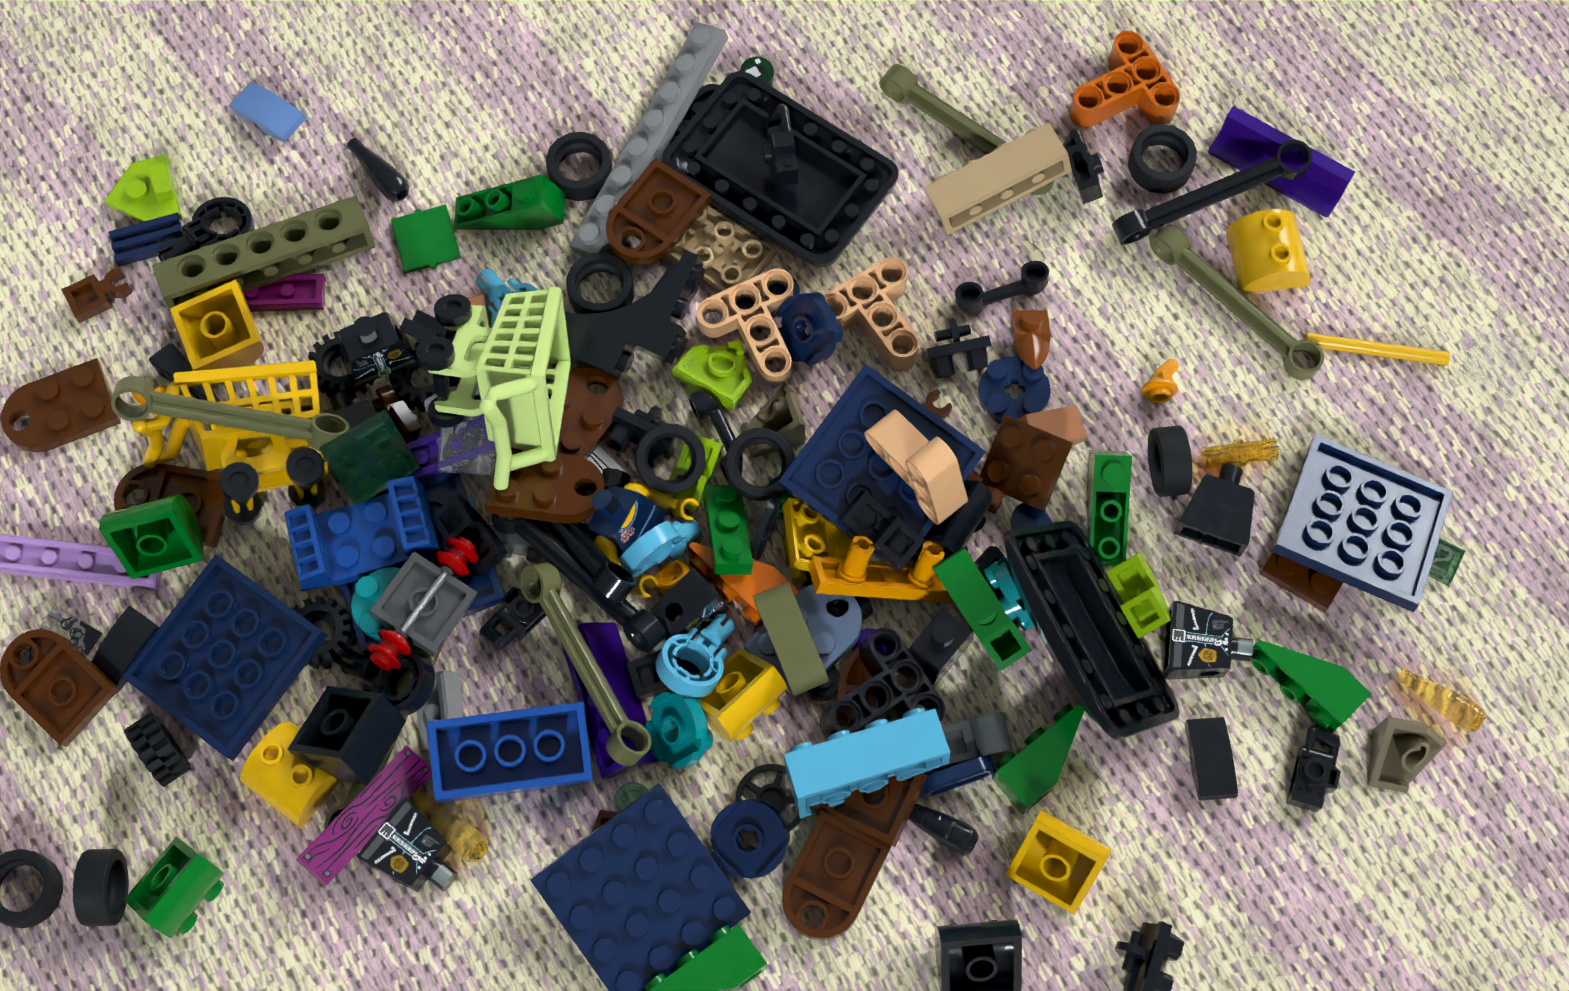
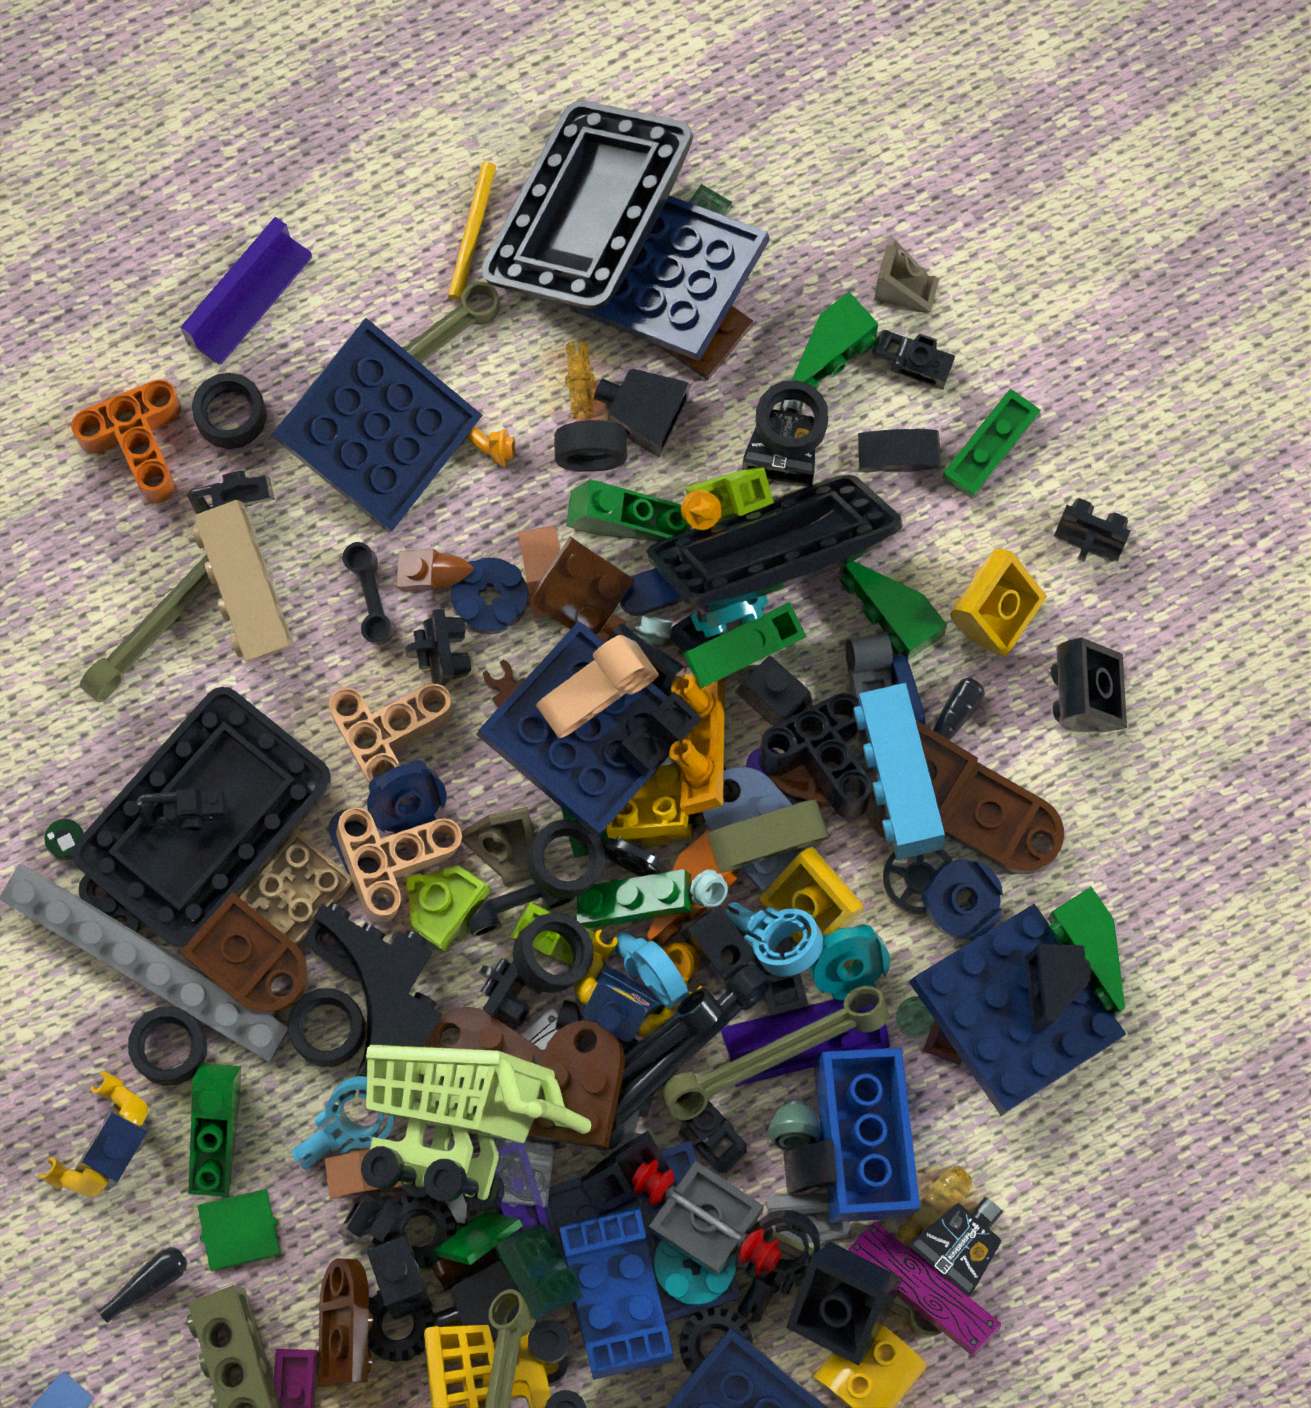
camera: 85 degrees left, 5 degrees up
black piece [1112,140,1312,245] -> none
yellow brick [1226,209,1311,294] -> none
clear yellow piece [1396,667,1487,732] -> none
none -> torso [38,1071,149,1197]
none -> dark blue plate [270,318,483,533]
none -> reddish brown plate [318,1258,373,1387]
none -> green piece [434,1212,523,1265]
none -> black wedge [481,101,693,310]
none -> light aqua plate [636,616,672,644]
none -> light orange tile [681,489,721,530]
none -> light aqua plate [690,869,728,908]
none -> black tyre [755,380,828,458]
none -> sand green cone [768,1100,823,1151]
none -> black slope [783,1140,837,1194]
none -> green plate [942,388,1041,499]
none -> black slope [1025,944,1091,1034]

